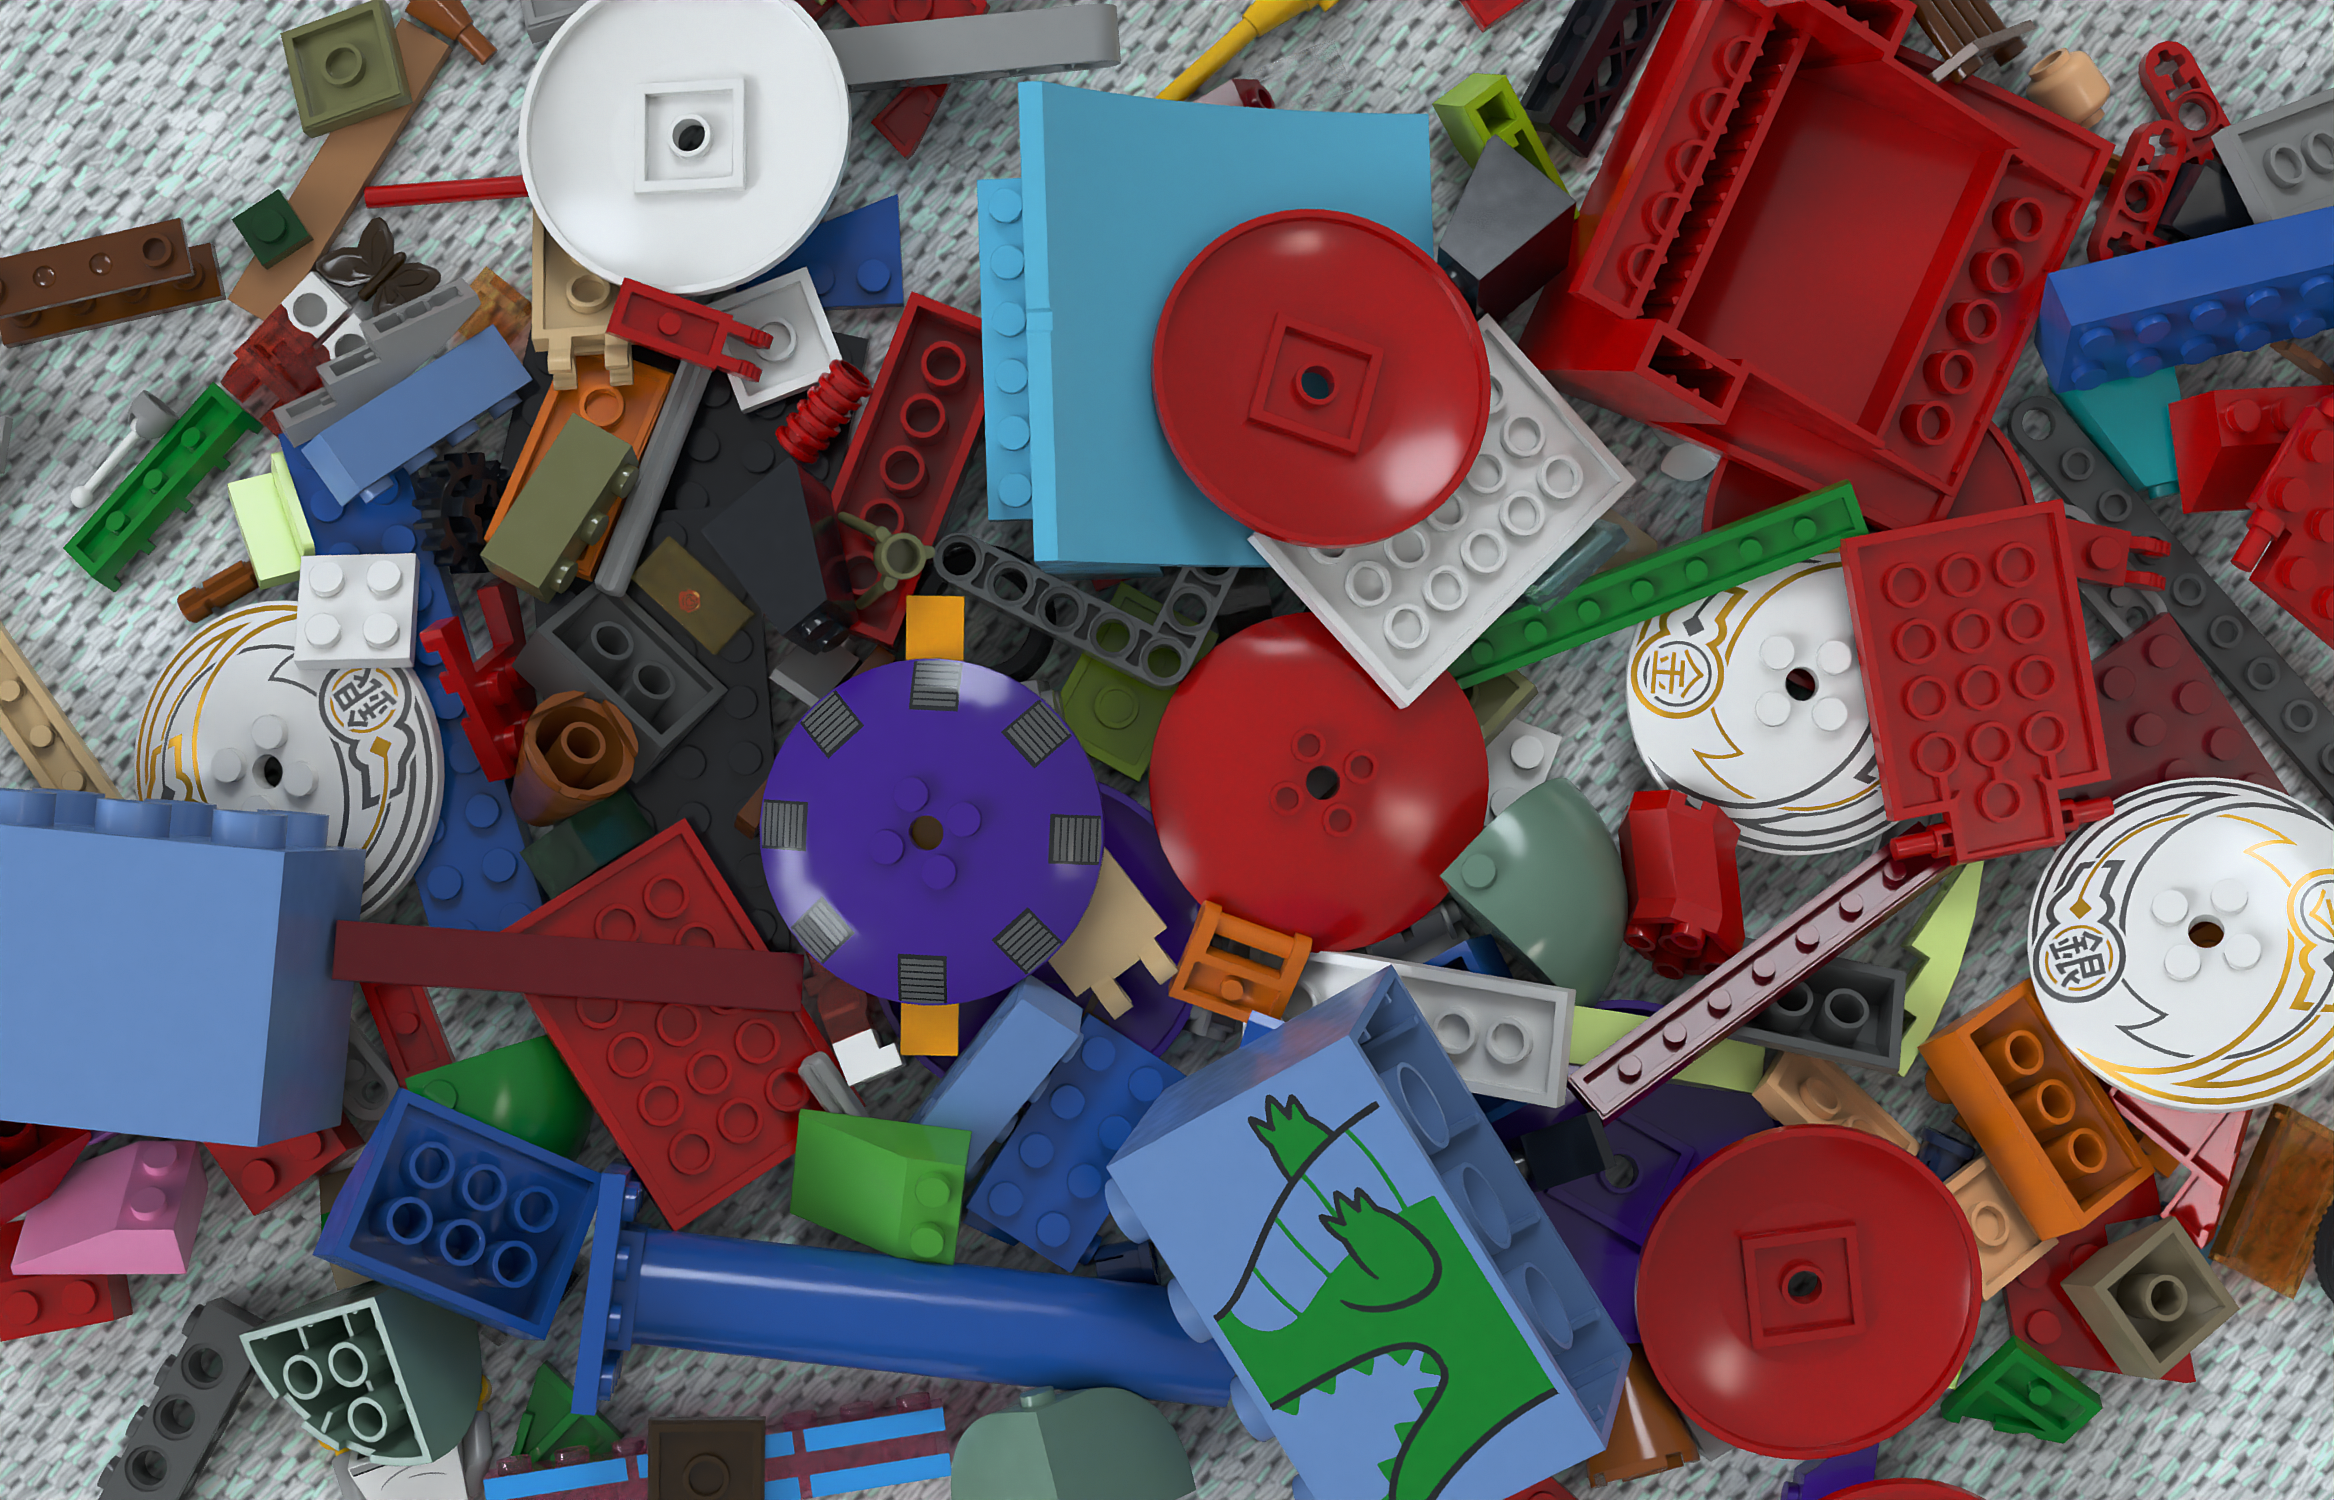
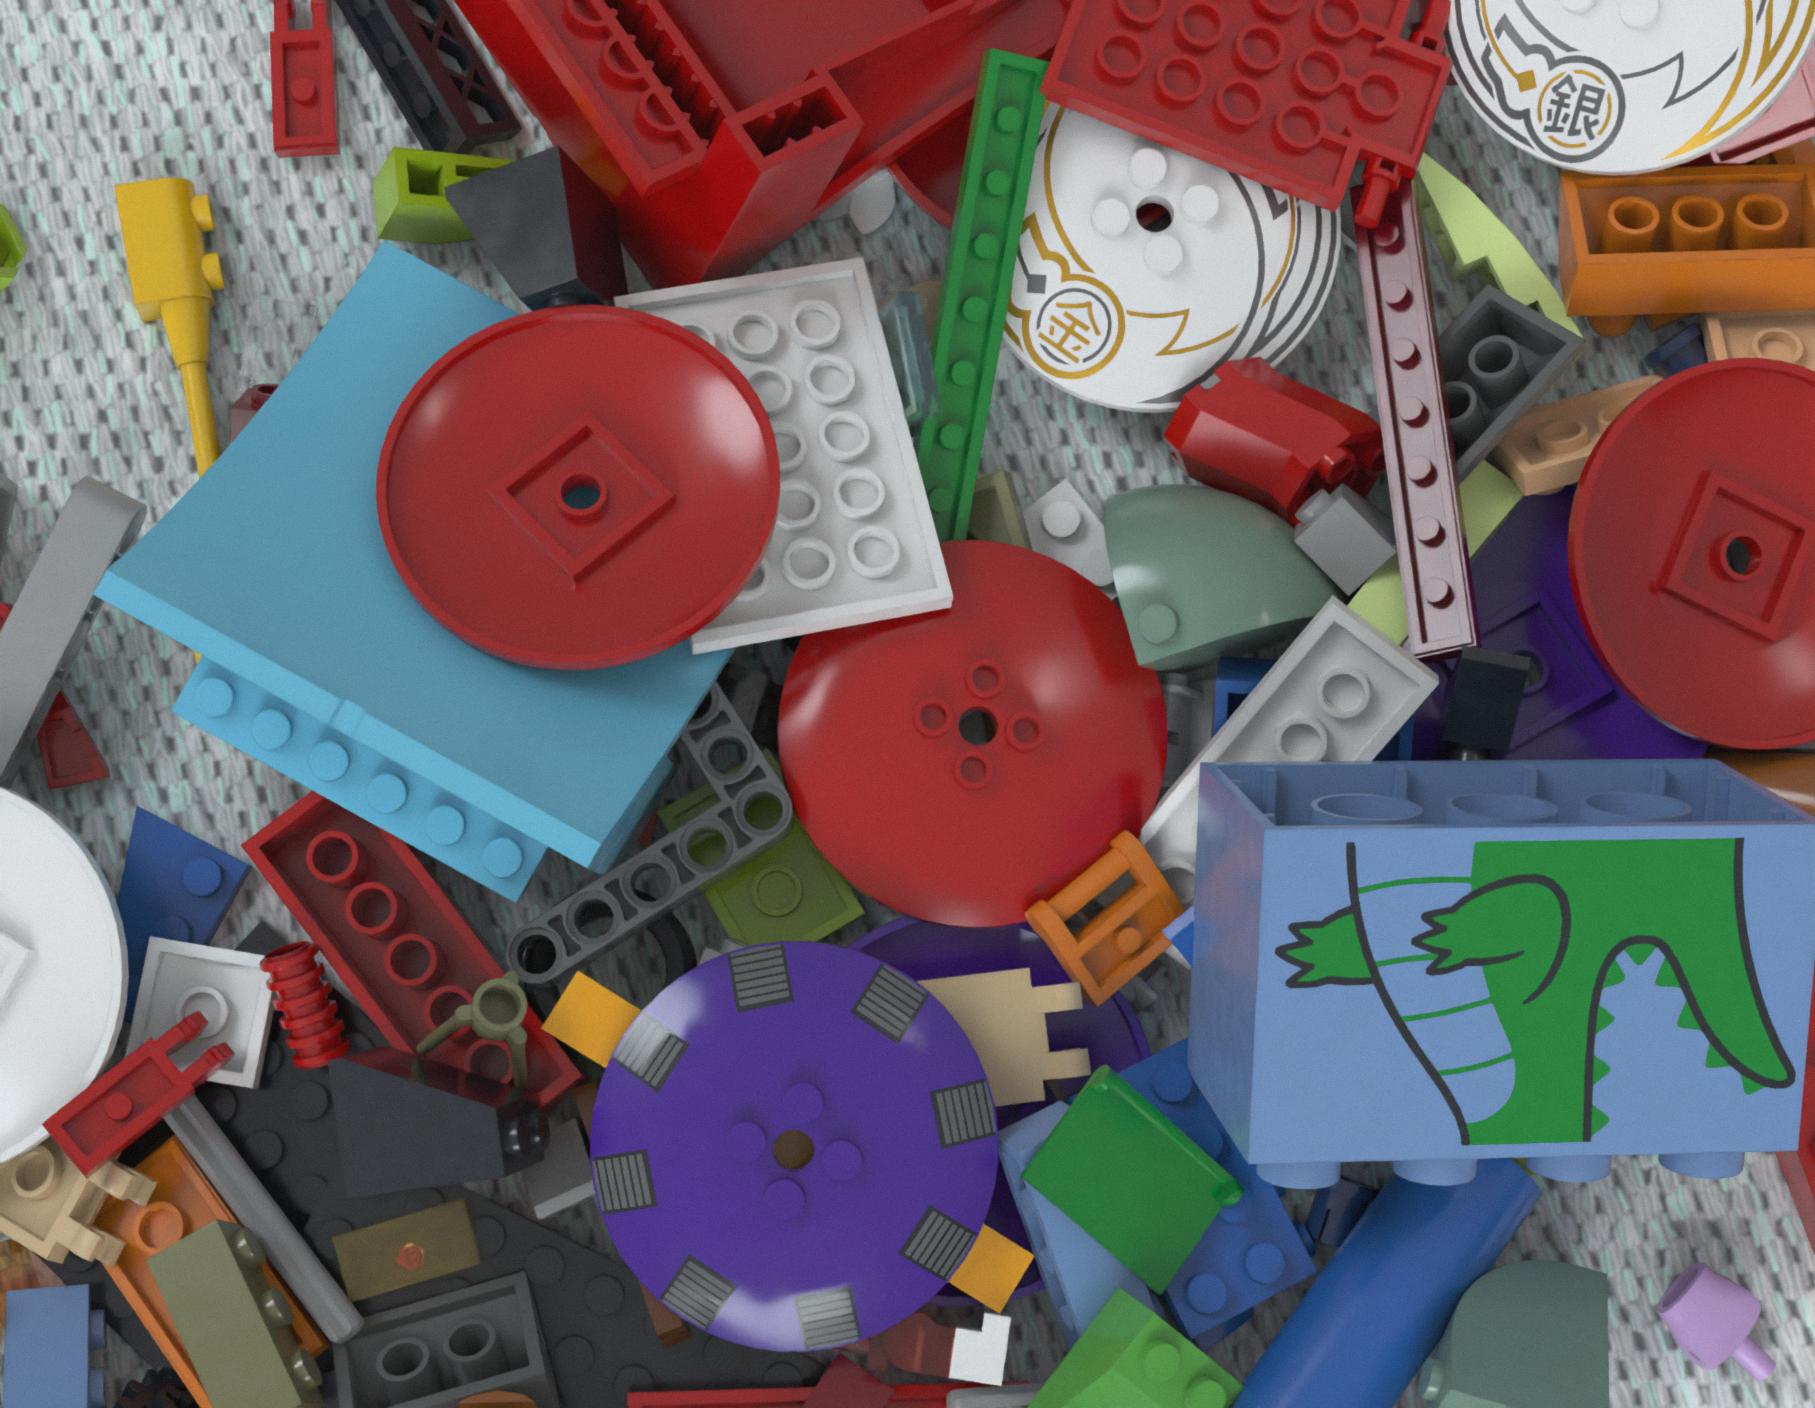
camera: 50 degrees left, 5 degrees down
none -> green piece [1020,1065,1245,1295]
none -> light grey slope [1294,483,1397,596]

